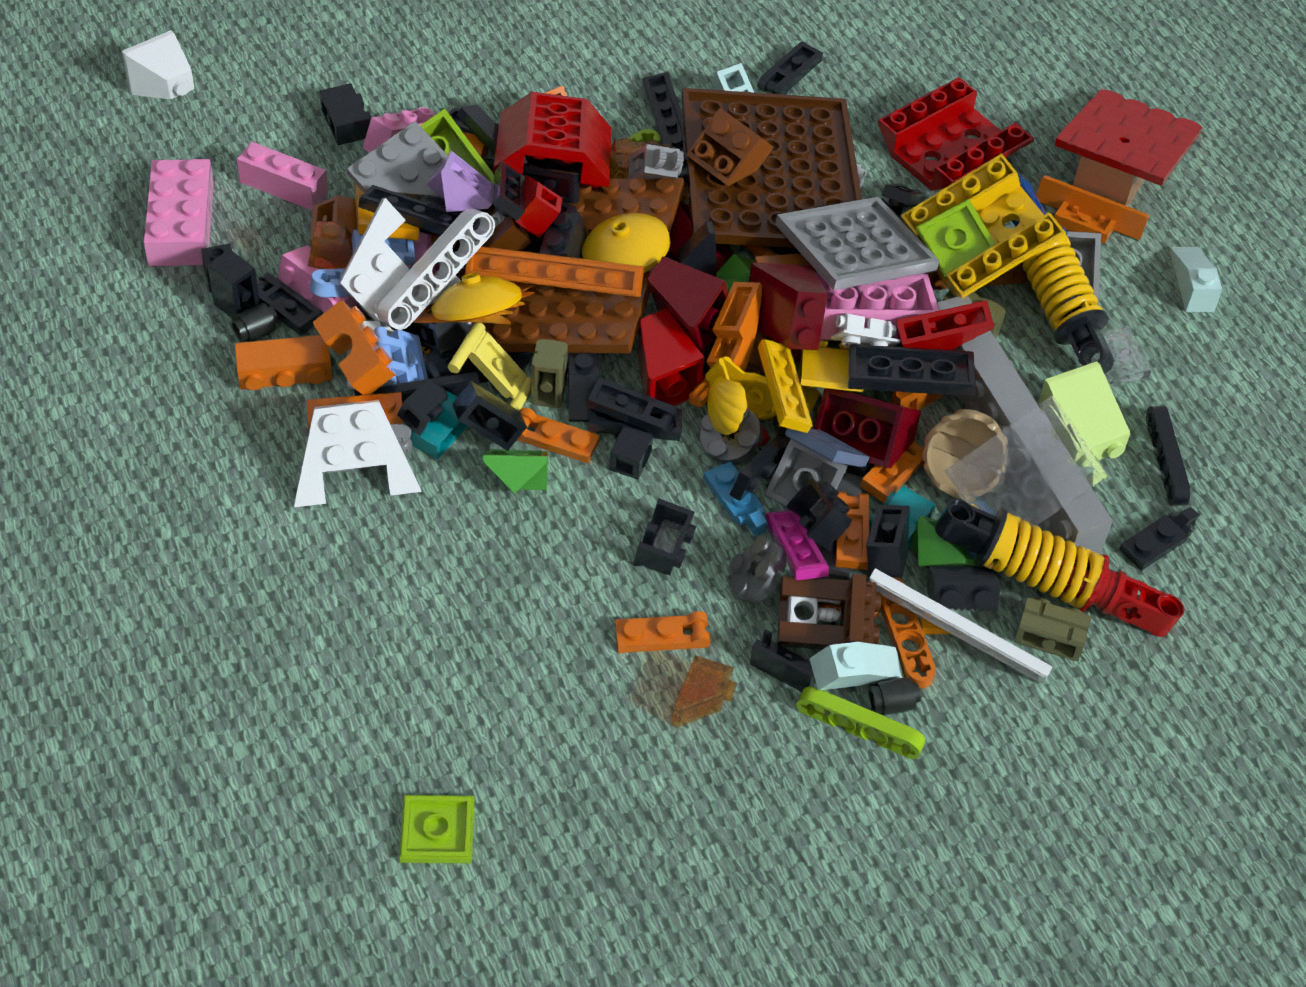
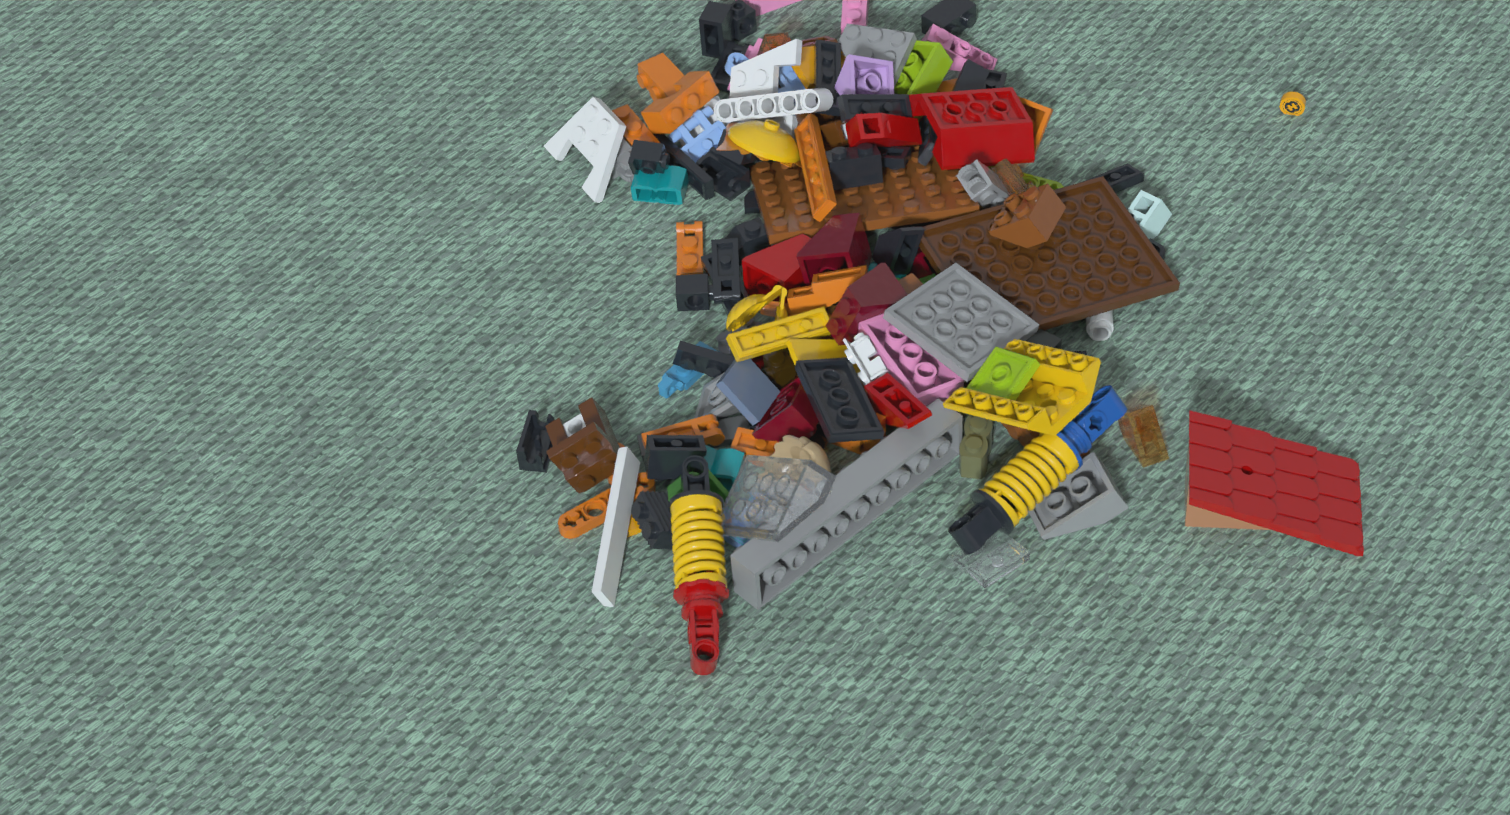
camera: 75 degrees right, 5 degrees down
pearl dark grey brick [231,303,279,342] -> none
lime tile [399,795,475,863] -> none
light yellow plate [448,322,532,411] -> none
black brick [452,381,527,451] -> none
bright green slope [483,449,548,494] -> none
olive brick [531,339,568,408] -> none
yellow dish [582,213,670,273] -> none
orange plate [615,611,711,653] -> none
black window [633,498,696,576] -> none
clear orange slope [671,655,737,728] -> none
flat silver plate [729,536,787,603] -> none
black plate [757,41,823,95] -> none
dark pink tile [765,510,829,581] -> none
black window [786,477,852,553] -> none
lime beam [796,687,926,759] -> none
light aqua slope [809,642,904,691] -> none
pearl dark grey brick [868,677,921,716] -> none
red slope [878,77,1034,191] -> none
black plate [882,183,926,208] -> none
olive brick [1014,597,1092,662] -> none
orange bracket [1036,175,1149,244] -> none
yellowish green slope [1038,361,1130,468] -> none
black hinge [1119,507,1200,571] -> none
black beam [1146,406,1190,506] -> none
light aqua slope [1169,247,1222,312] -> none

